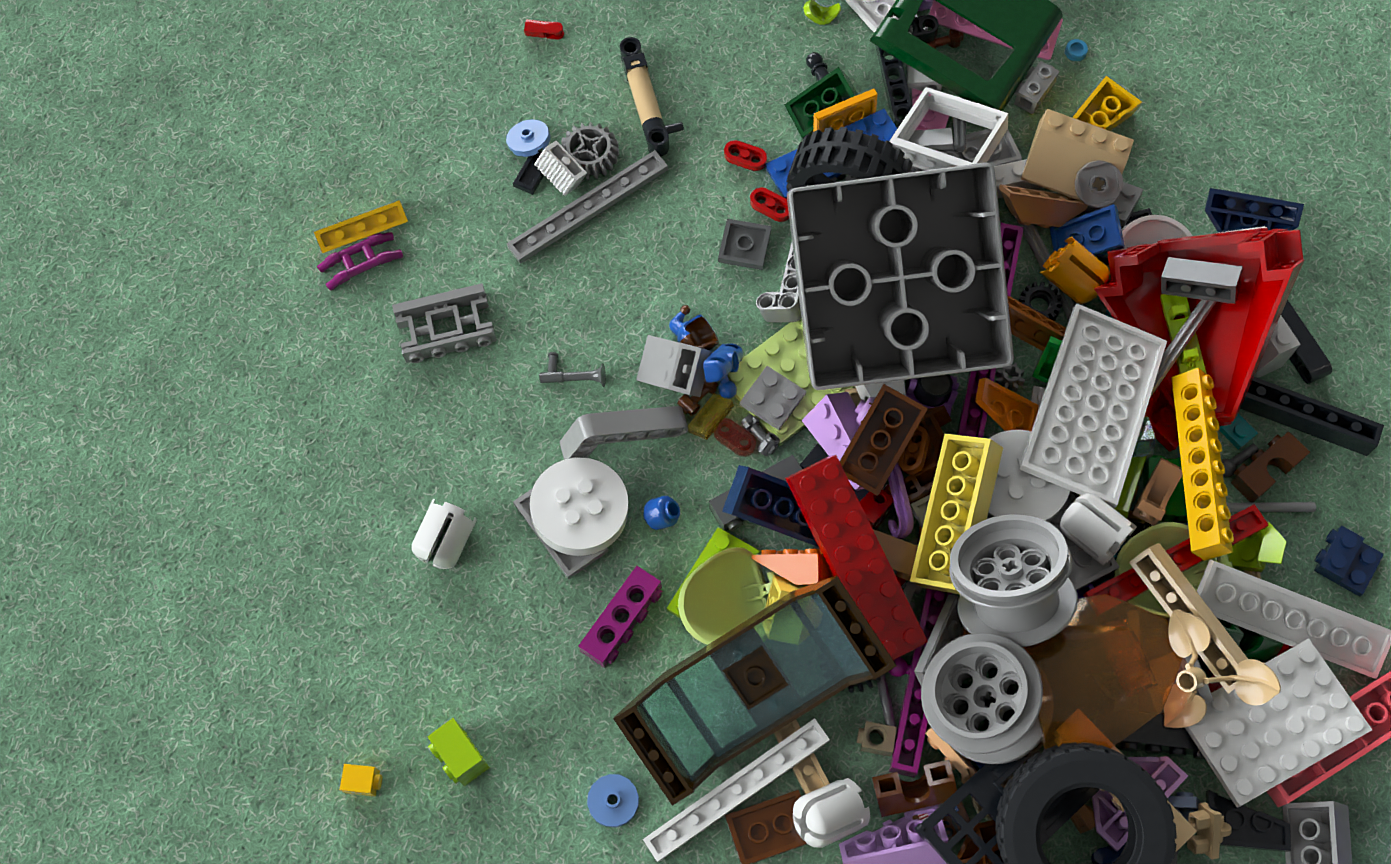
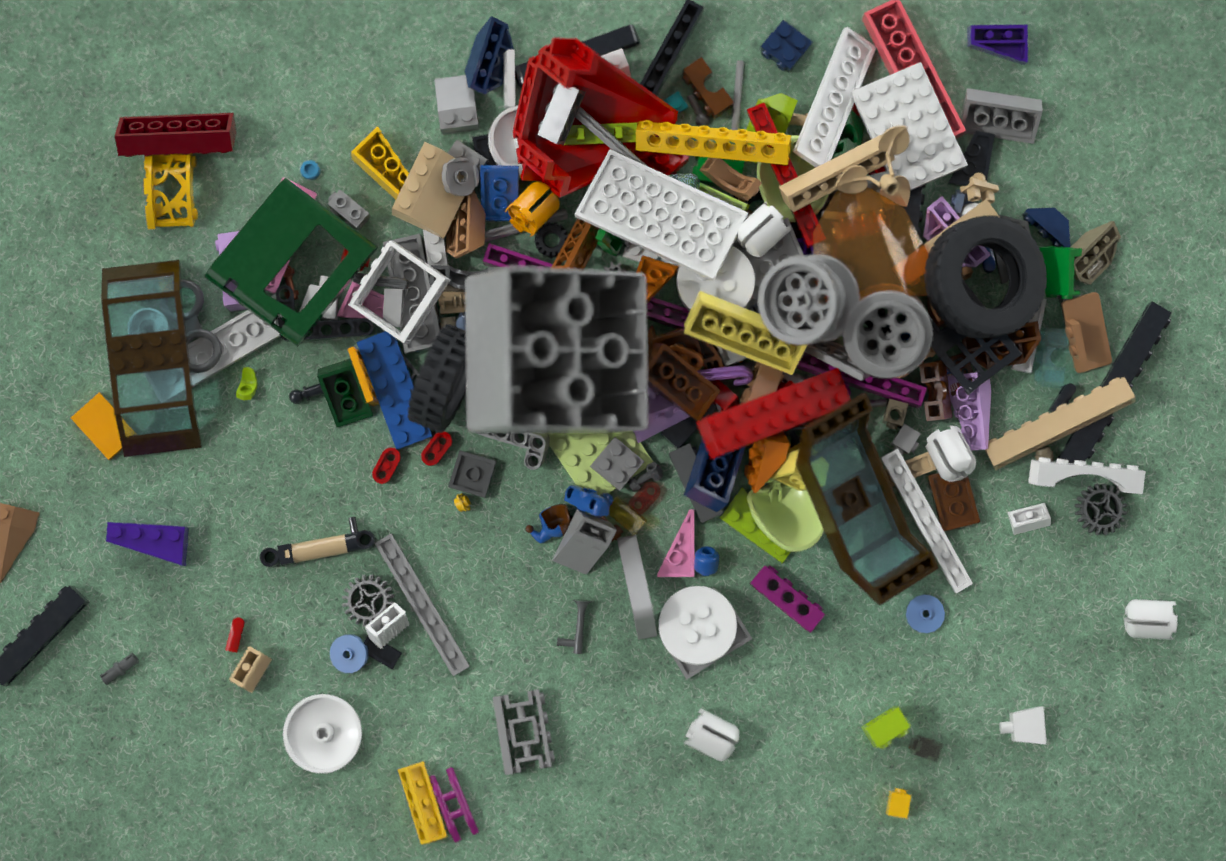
camera: 90 degrees left, 15 degrees up
none -> tan brick [229,646,272,693]
none -> white dish [283,694,362,773]
none -> light grey slope [434,75,479,135]
none -> yellow plate [454,493,471,512]
none -> bright pink wing [657,509,694,577]
none -> light grey brick [890,424,921,455]
none -> clear smoke brick [908,735,943,762]

